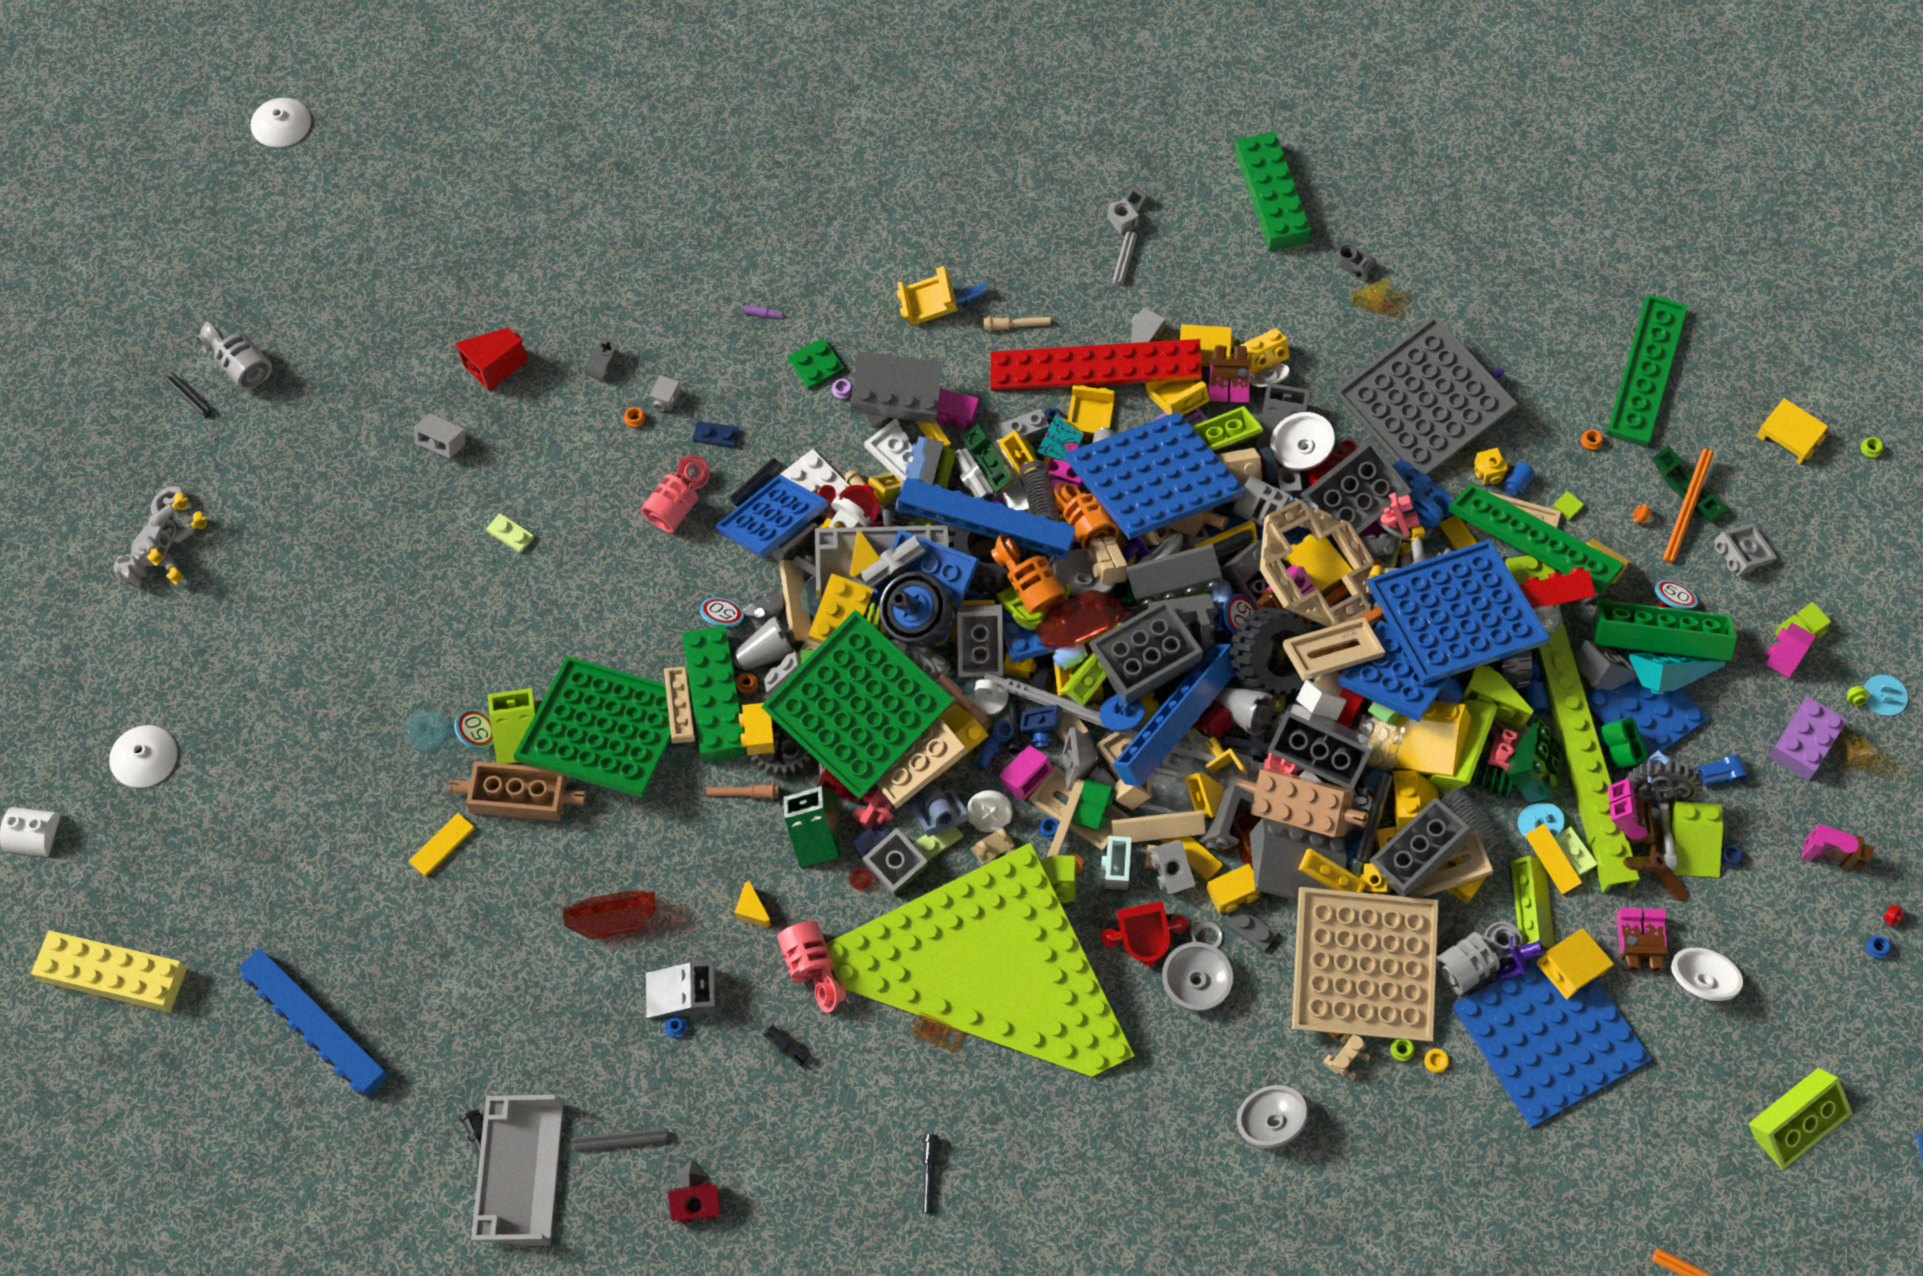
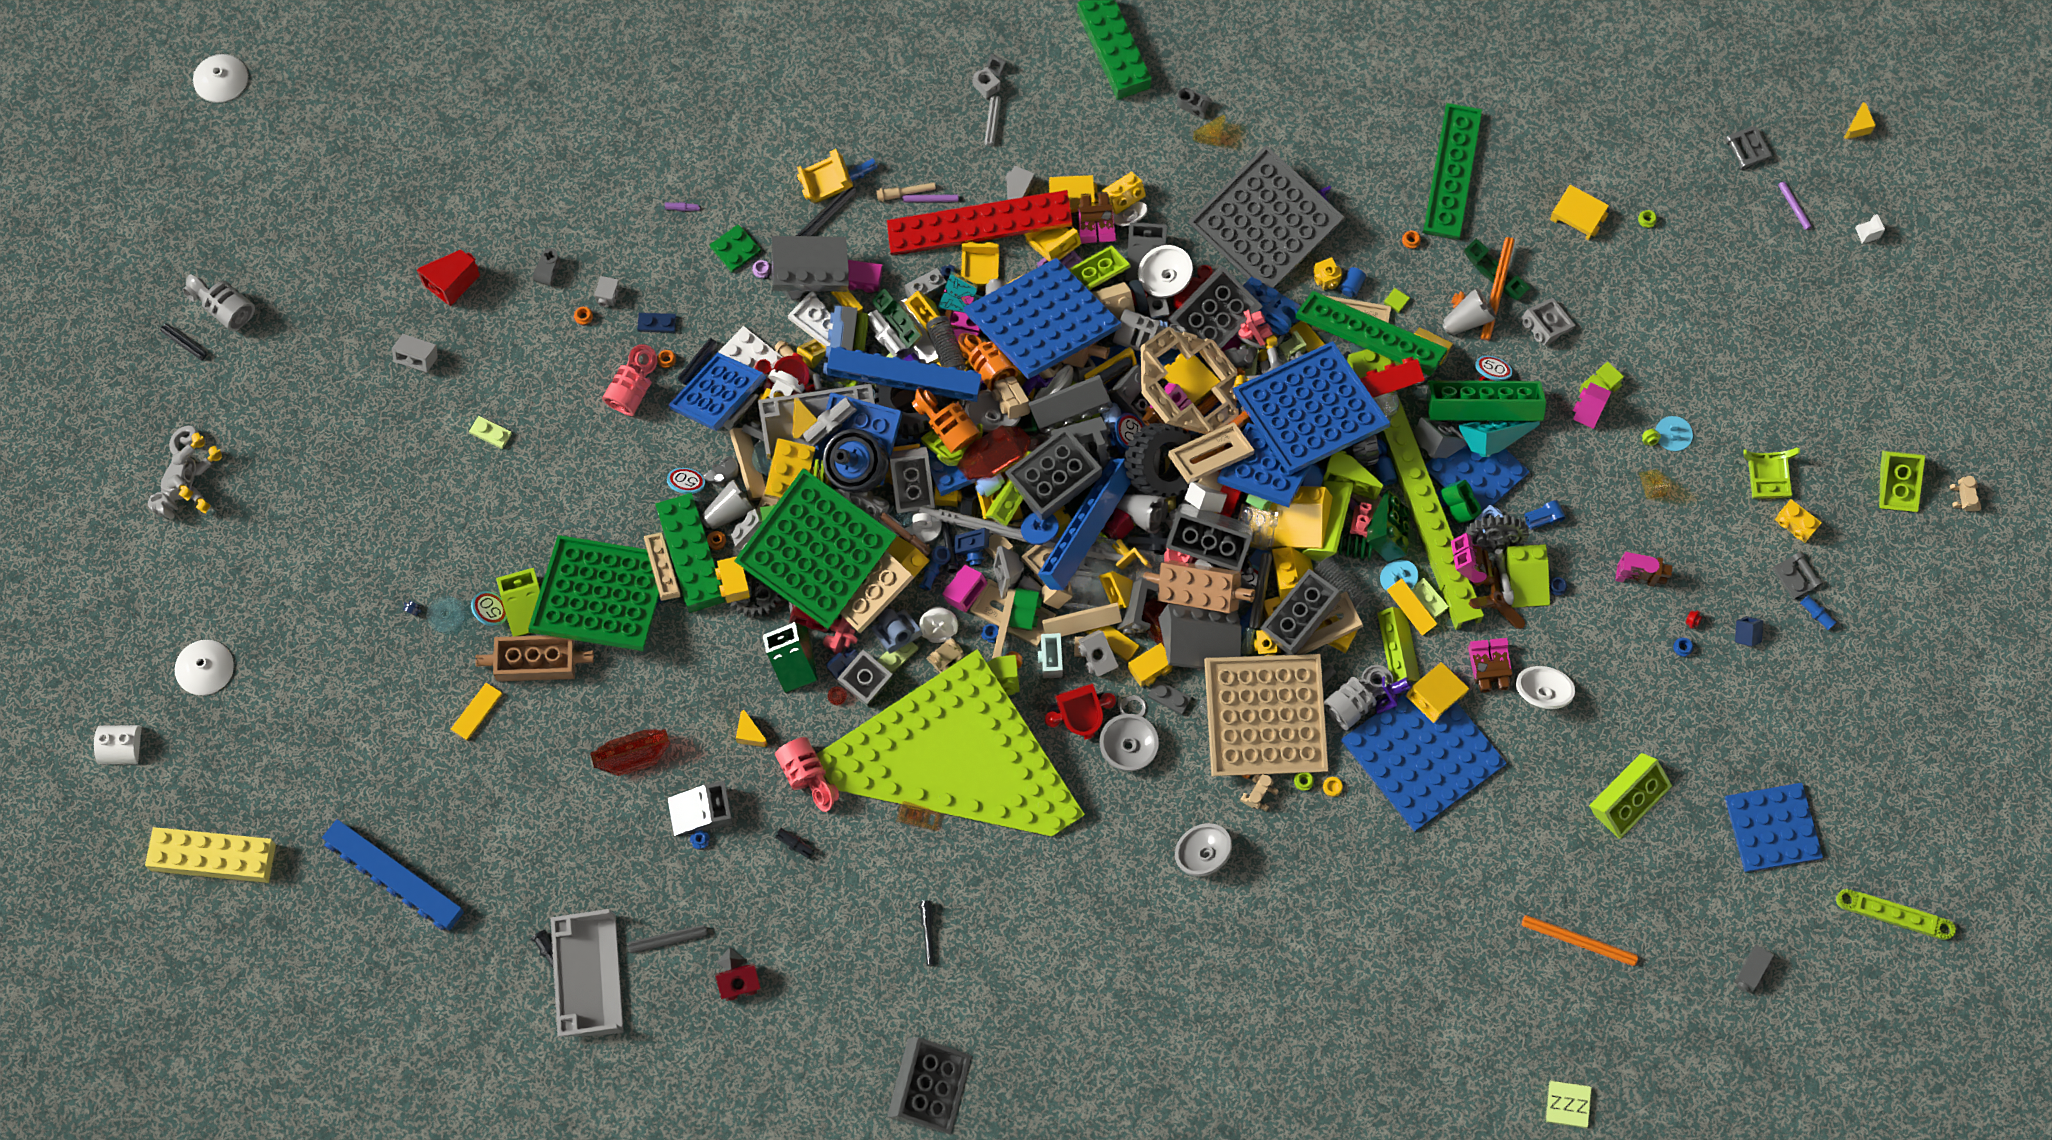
camera: 10 degrees left, 5 degrees up
nougat pin [706,783,780,801] -> none
yellow tile [1298,848,1367,893] -> none
medium lavender brick [1768,696,1847,781] -> none
none -> dark blue plate [403,600,422,617]
none -> orange plate [657,350,676,368]
none -> black axle [796,186,856,236]
none -> medium lavender bar [903,195,958,202]
none -> yellowish green panel [1279,331,1307,360]
none -> light grey cone [1442,288,1496,335]

